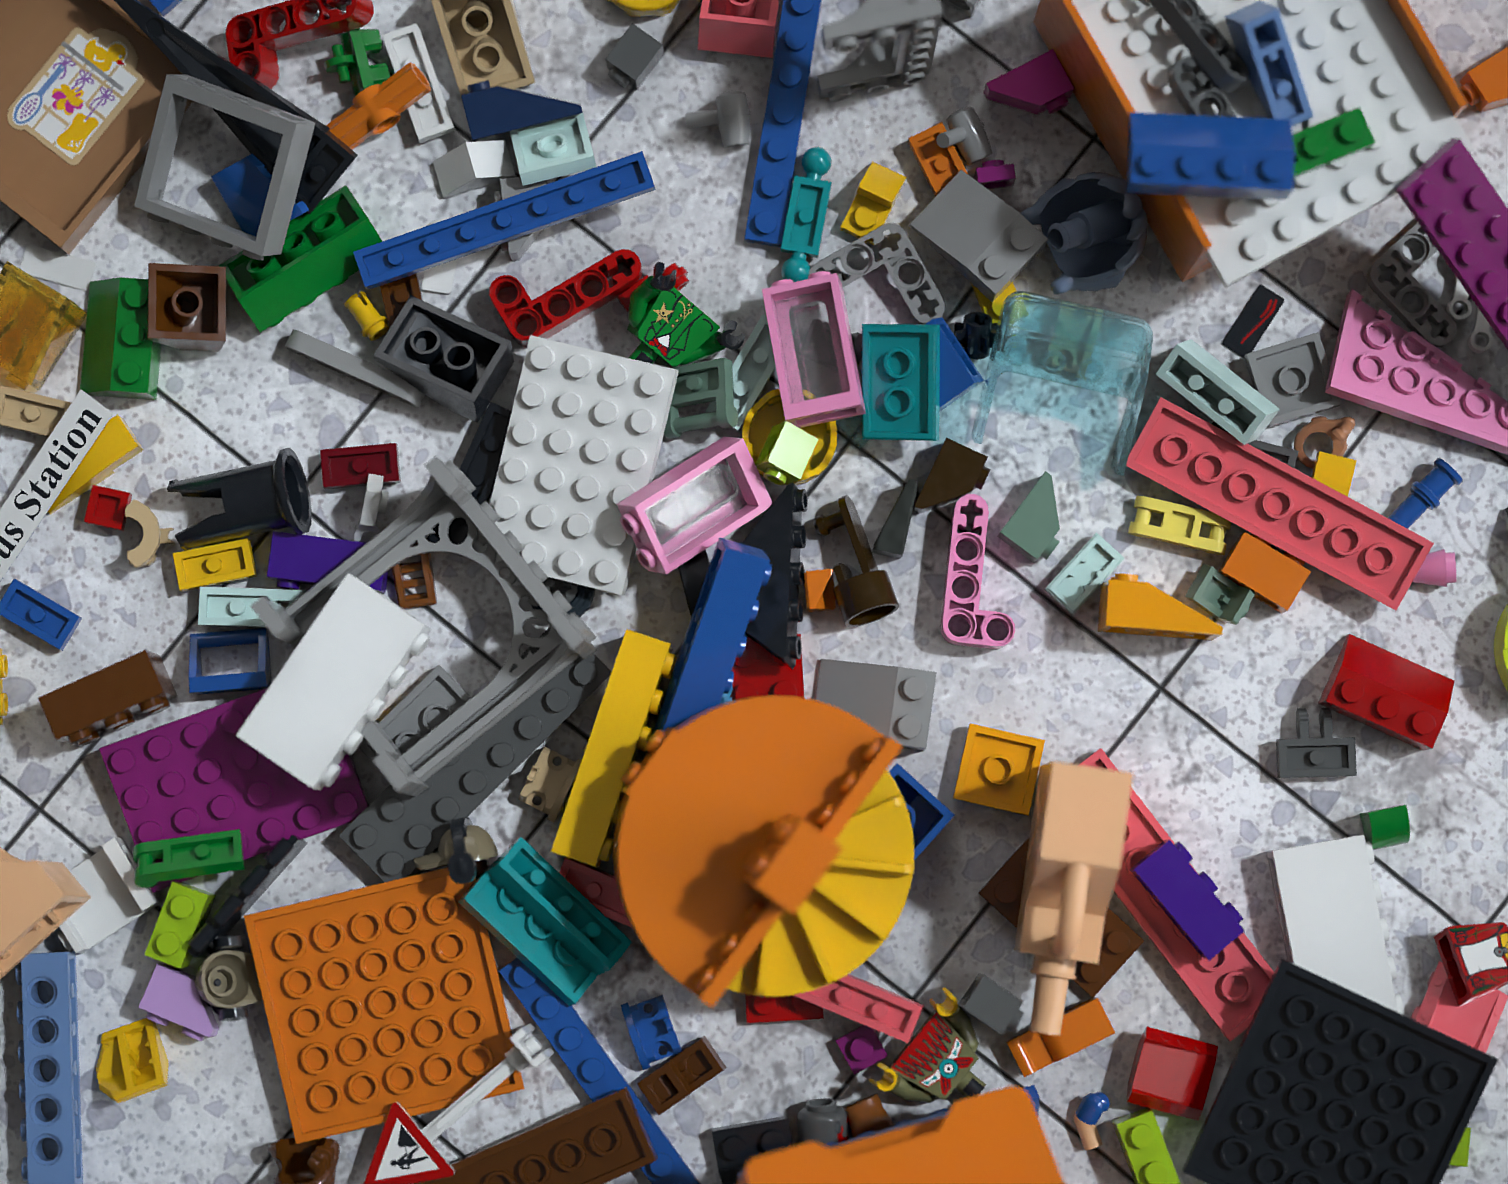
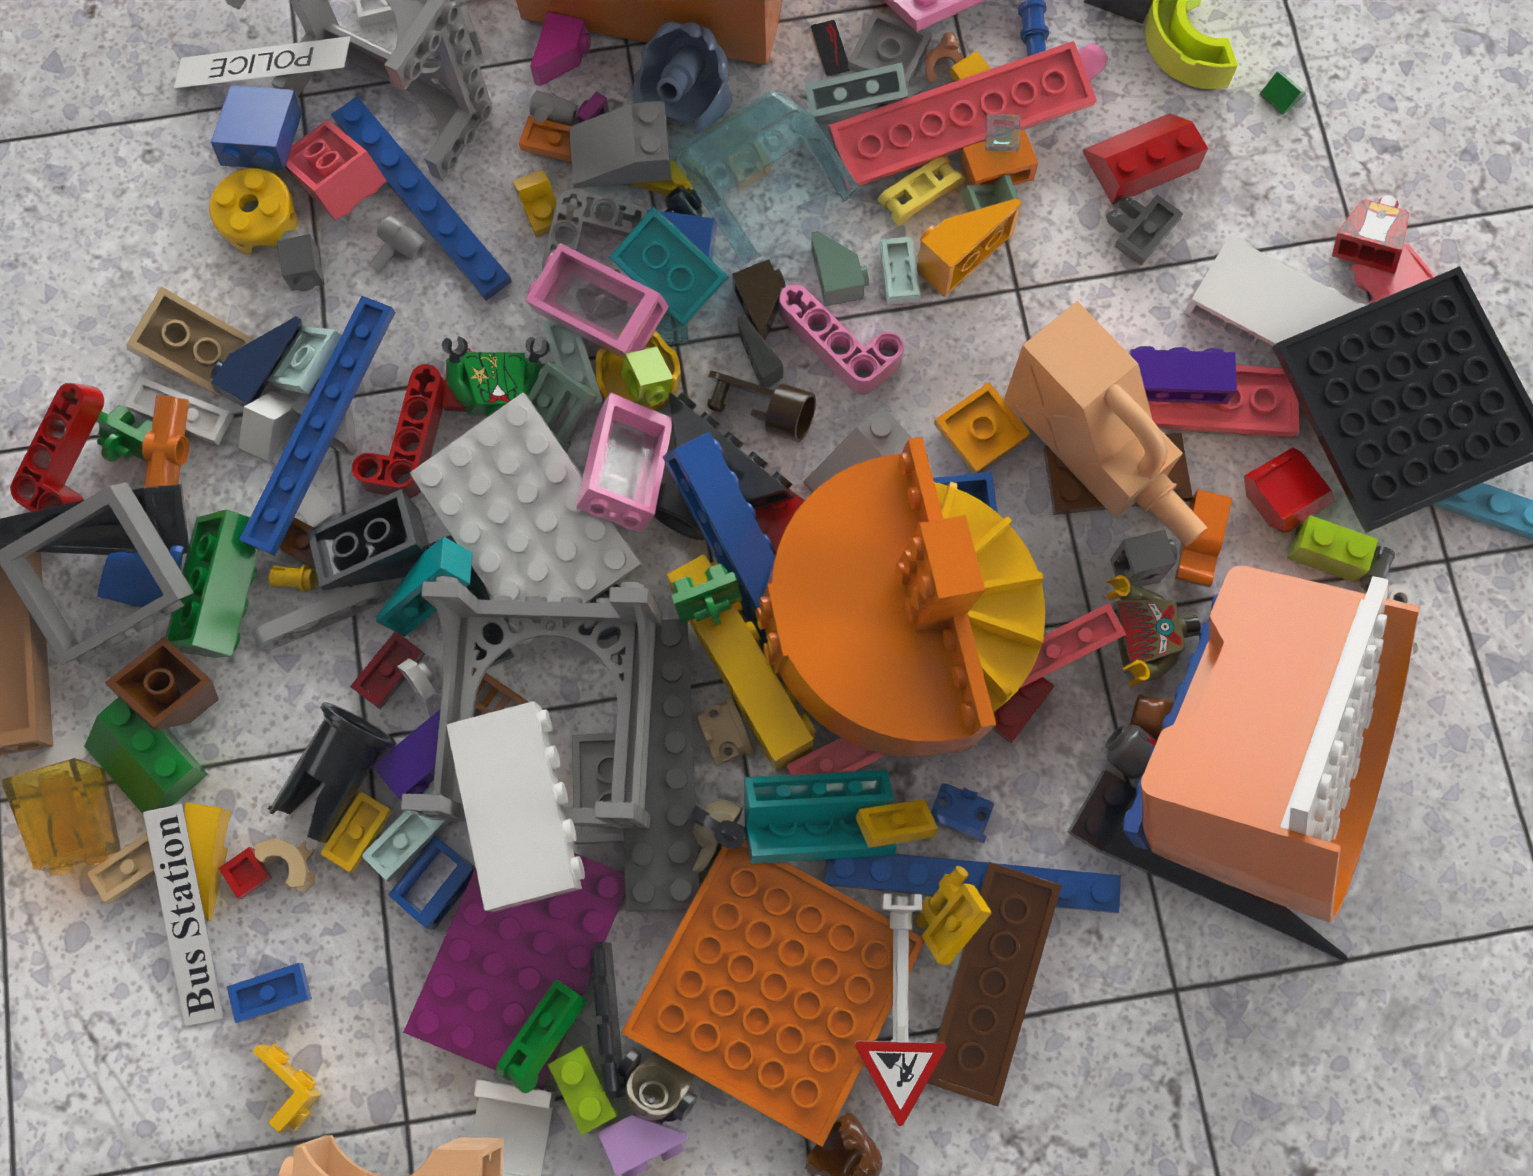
camera: 45 degrees left, 10 degrees down
reddish brown brick [38,650,178,747] -> none
reddish brown slope [637,1036,727,1116] -> none
teal plate [781,147,832,282] -> none
orange slope [804,569,836,612] -> none
magenta plate [835,1025,888,1075] -> none
arm [1074,1092,1110,1151] -> none
green brick [1360,805,1410,850] -> none
none -> teal slope [376,536,472,637]
none -> green hips [671,564,742,626]
none -> yellow plate [855,799,938,848]
none -> yellow plate [914,866,992,965]
none -> clear light blue plate [985,114,1020,152]

